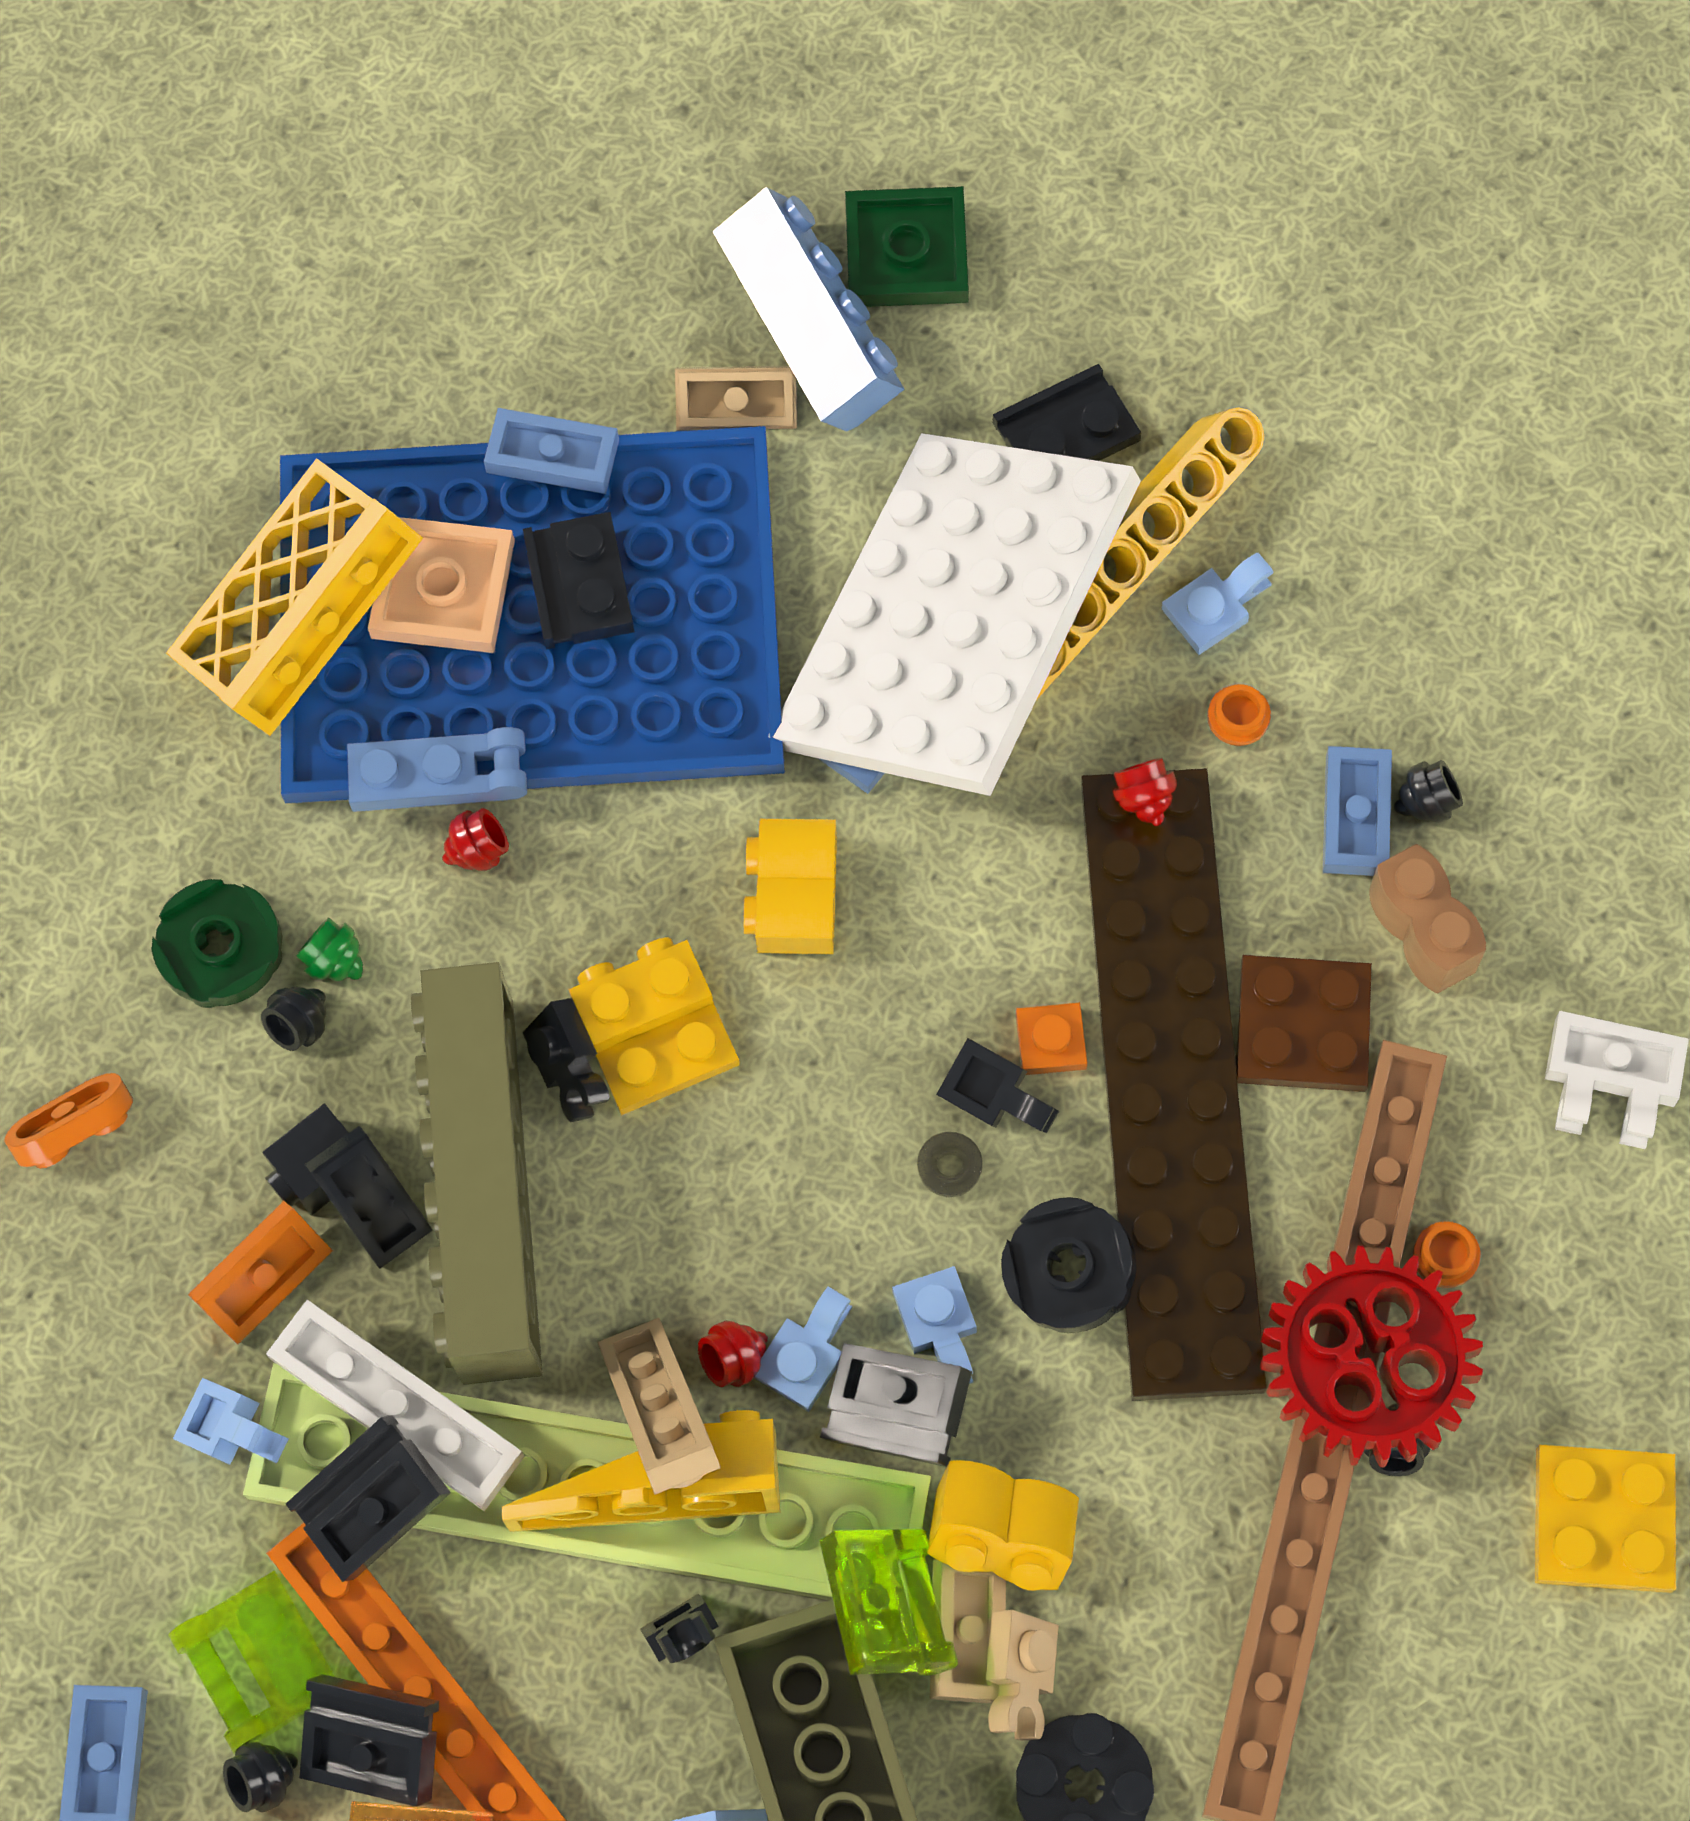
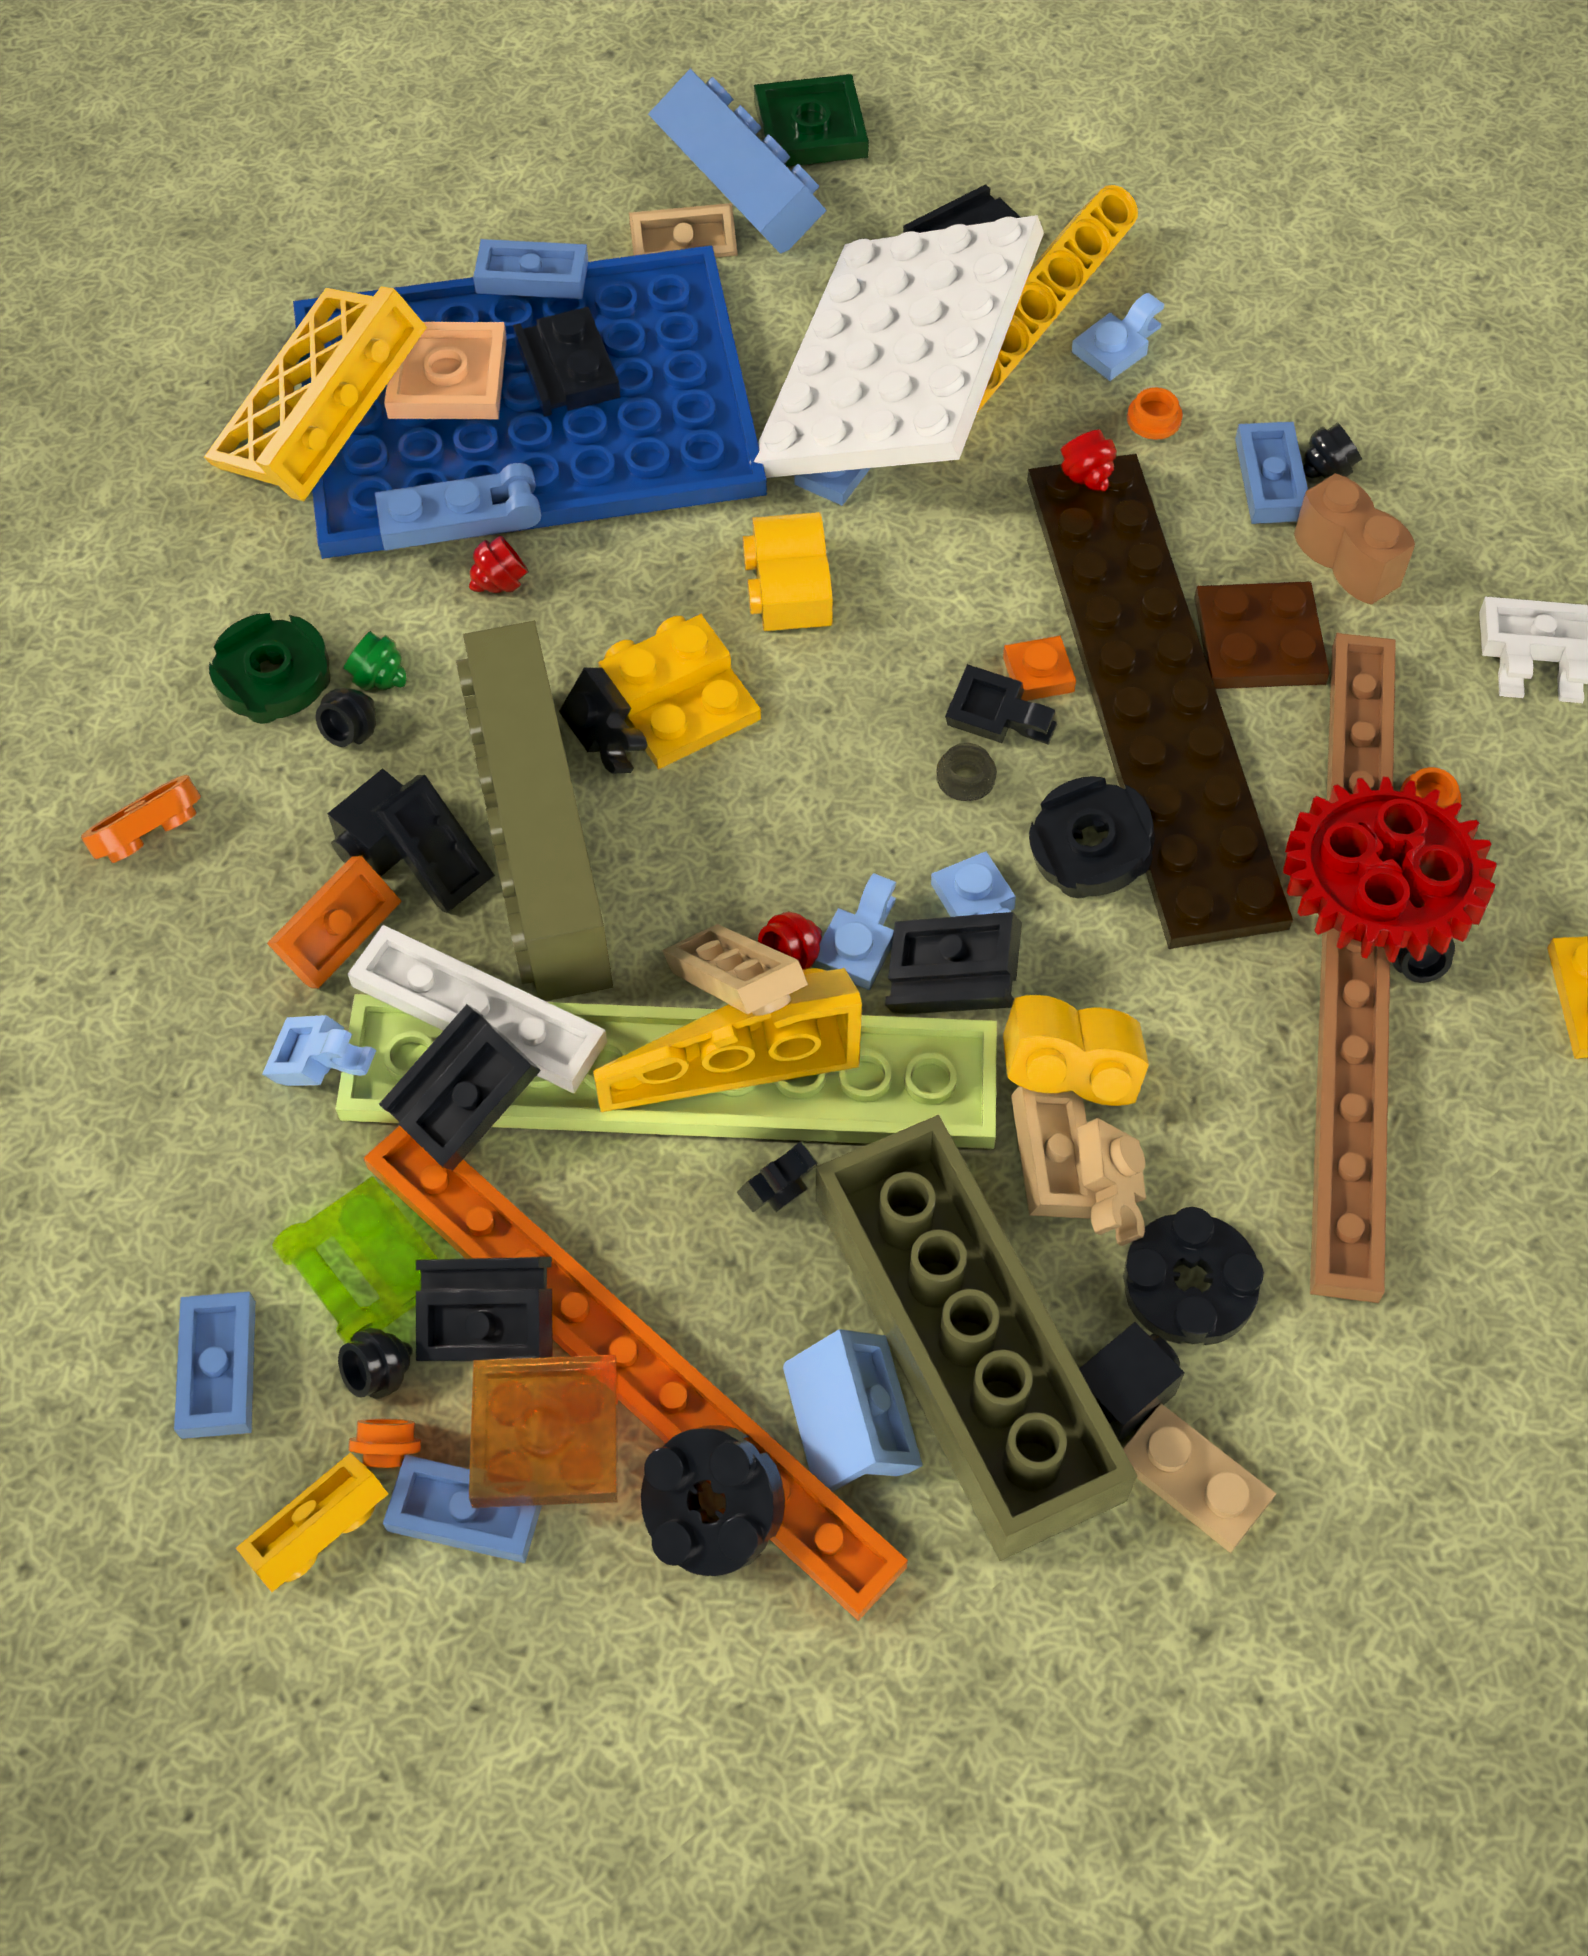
camera: 10 degrees left, 10 degrees down
clear neon green plate [819,1529,958,1676] -> none

